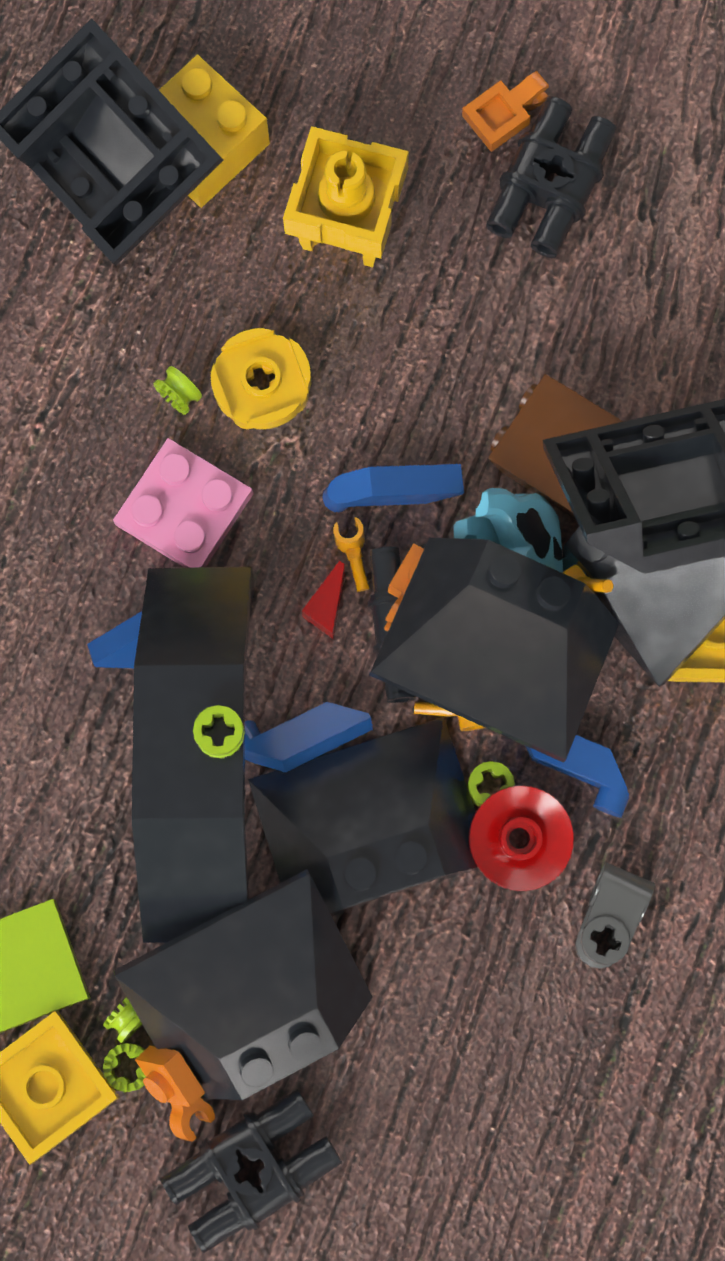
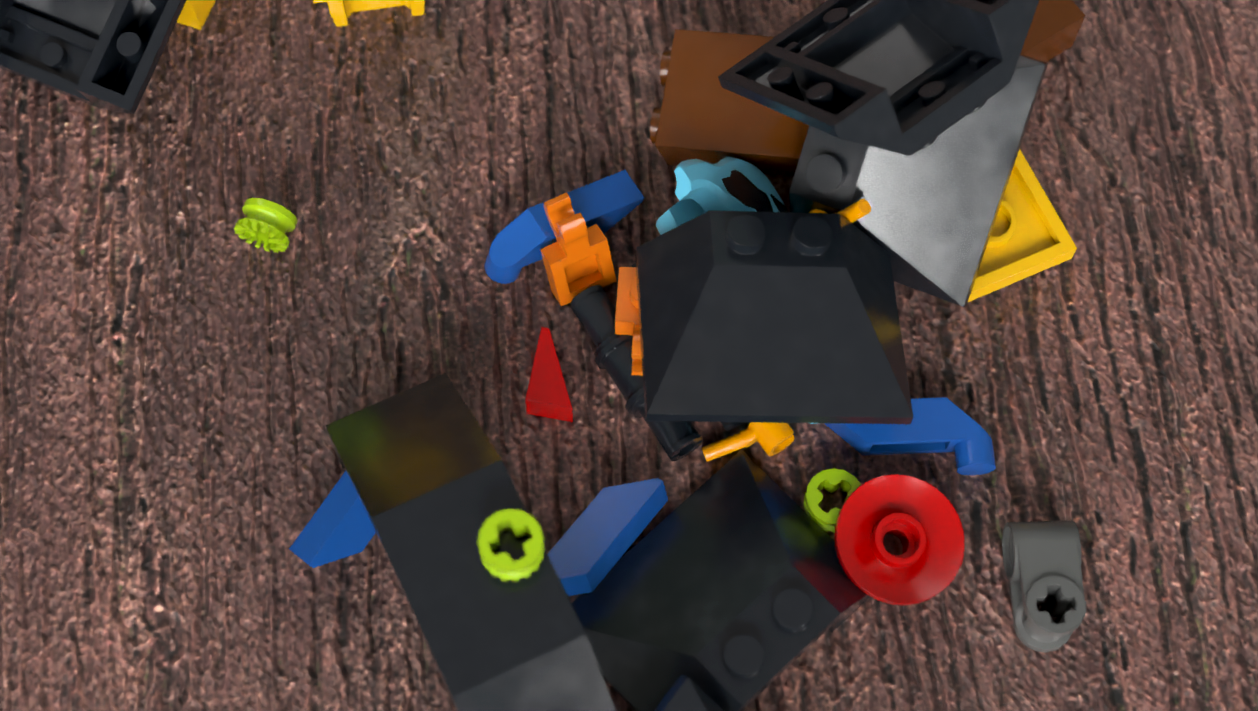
camera: 30 degrees left, 10 degrees down
bright pink plate [113,438,253,568] -> none
yellow plate [211,328,311,429] -> none
light orange hand [333,517,370,592] -> none
none -> orange plate [540,192,617,307]

